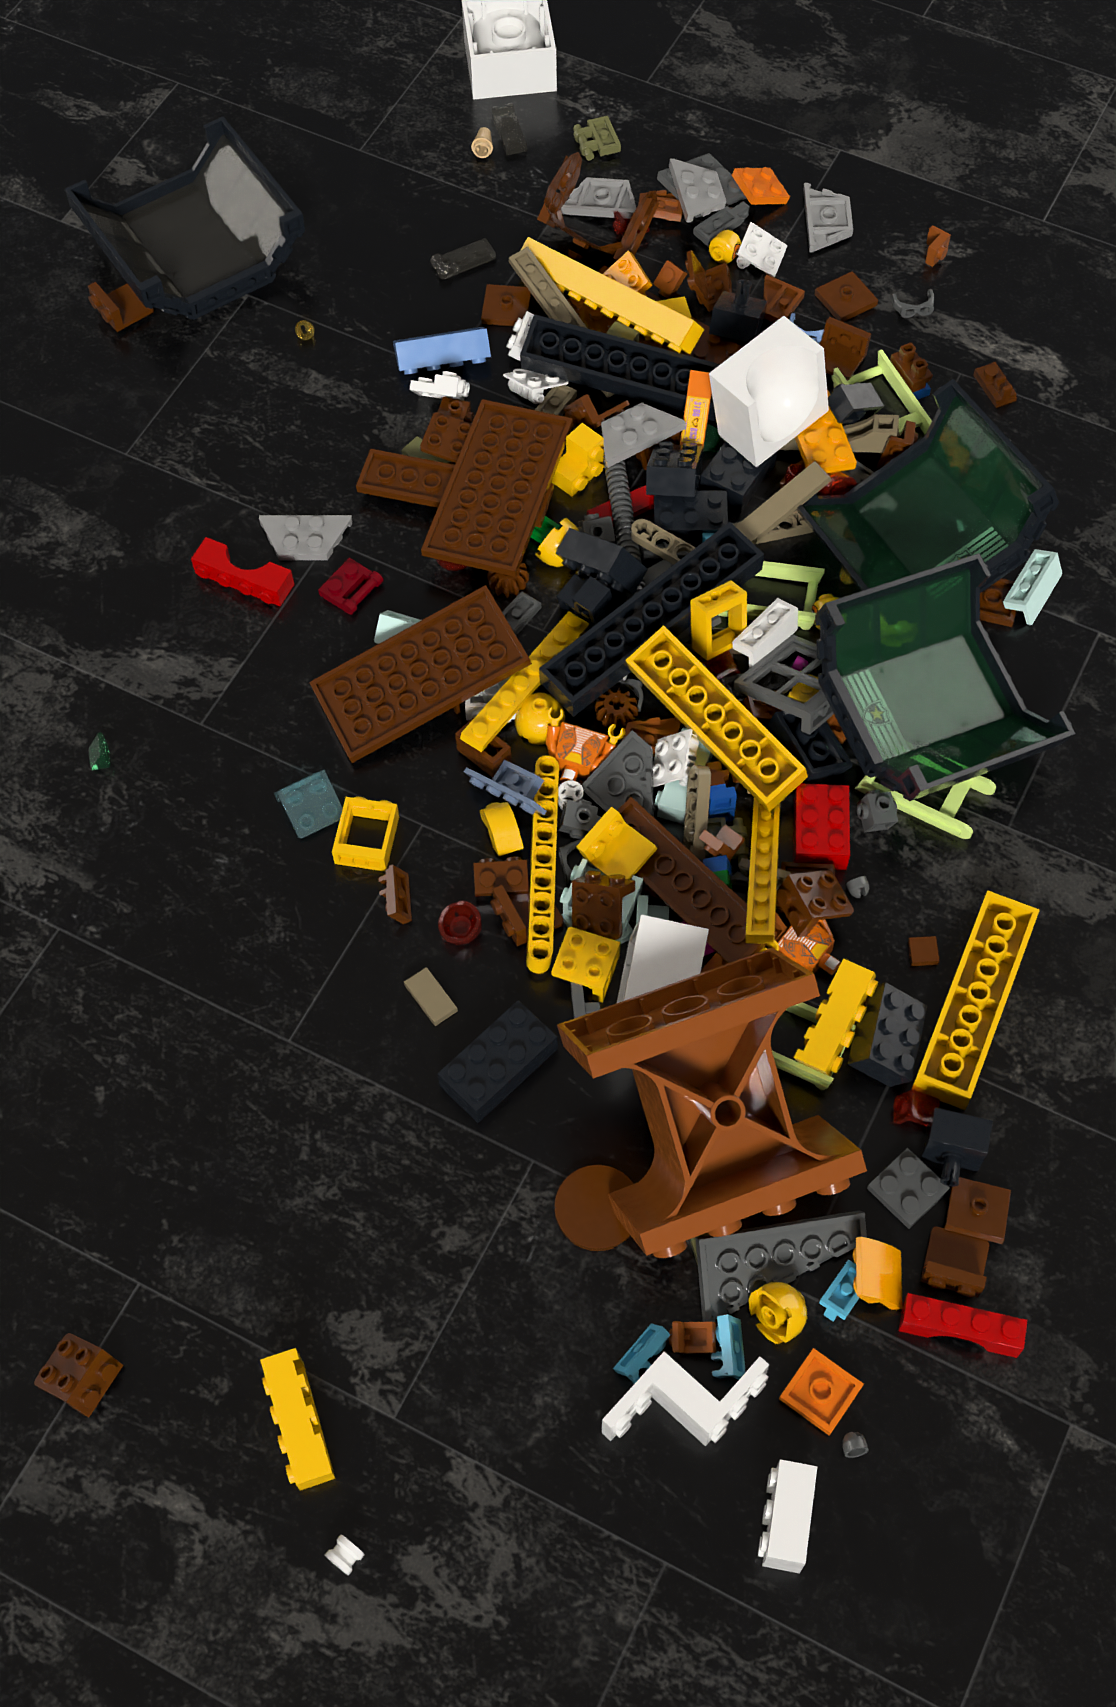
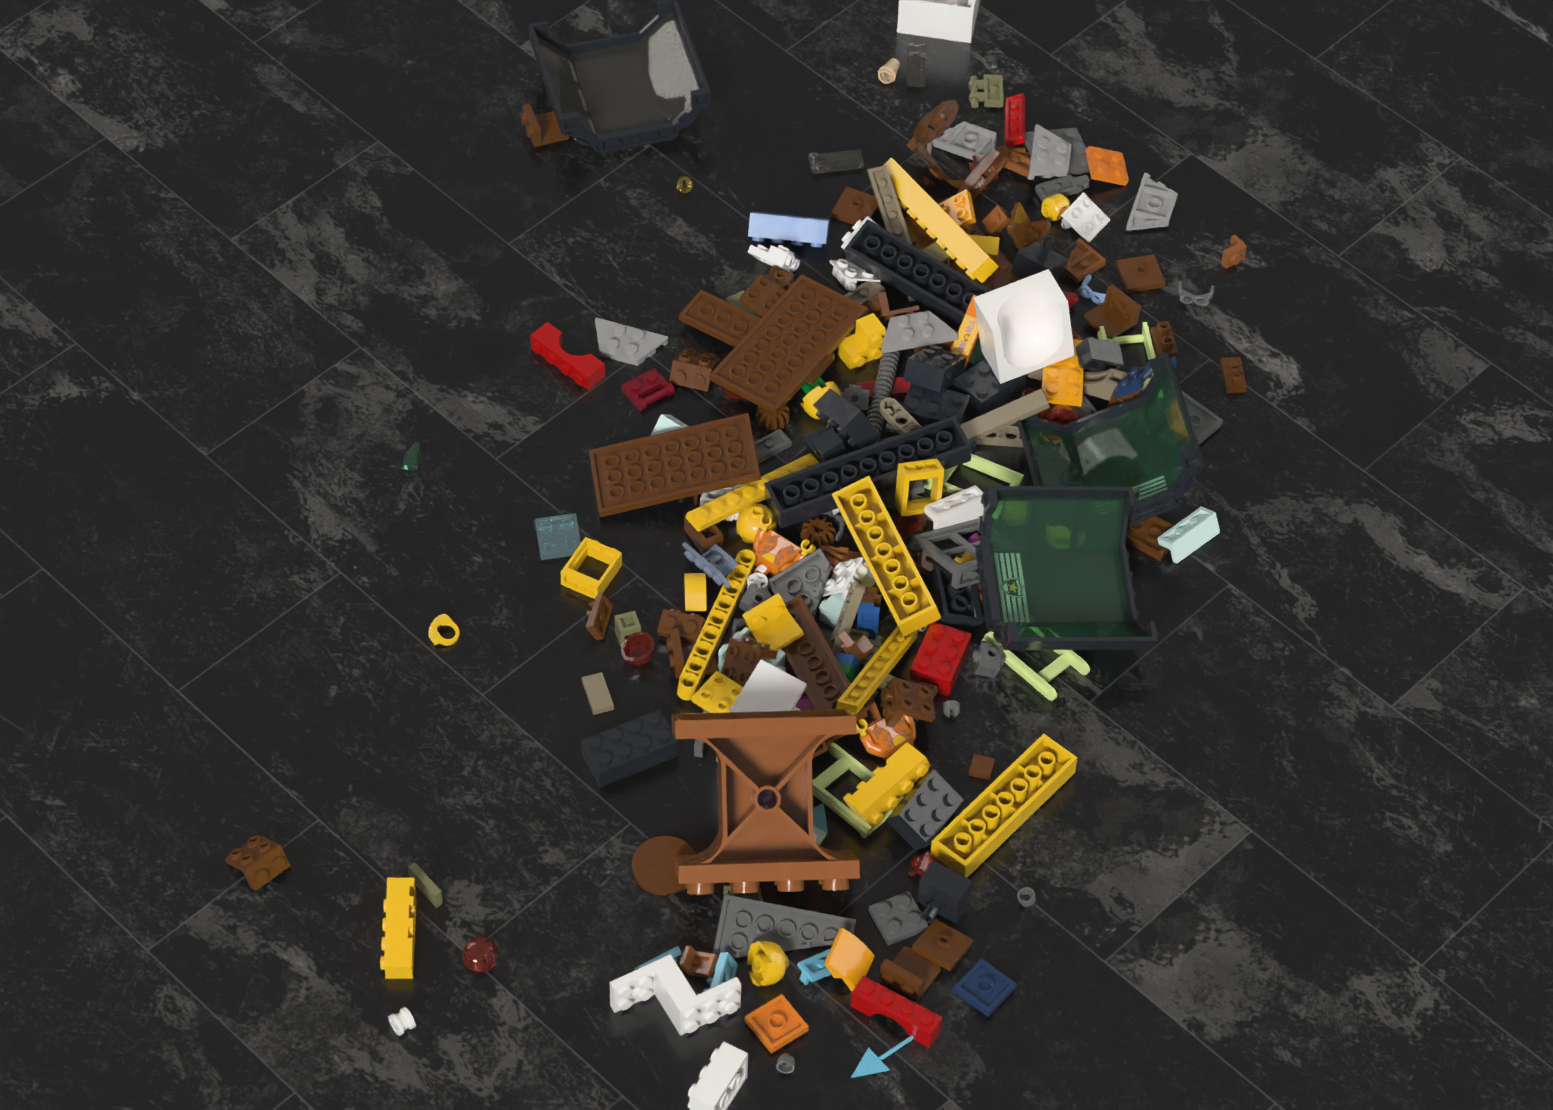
camera: 15 degrees right, 10 degrees down
none -> olive tile [408,863,443,908]
none -> yellow piece [428,614,460,646]
none -> clear red helmet [463,936,498,972]
none -> olive panel [615,611,641,646]
none -> reddish brown bracket [669,348,720,392]
none -> medium azure piece [851,1035,914,1078]
none -> dark blue plate [953,958,1017,1017]
none -> red tile [1005,93,1025,148]
none -> dark grey hinge [1017,887,1036,907]
none -> dark blue plate [1113,362,1153,398]

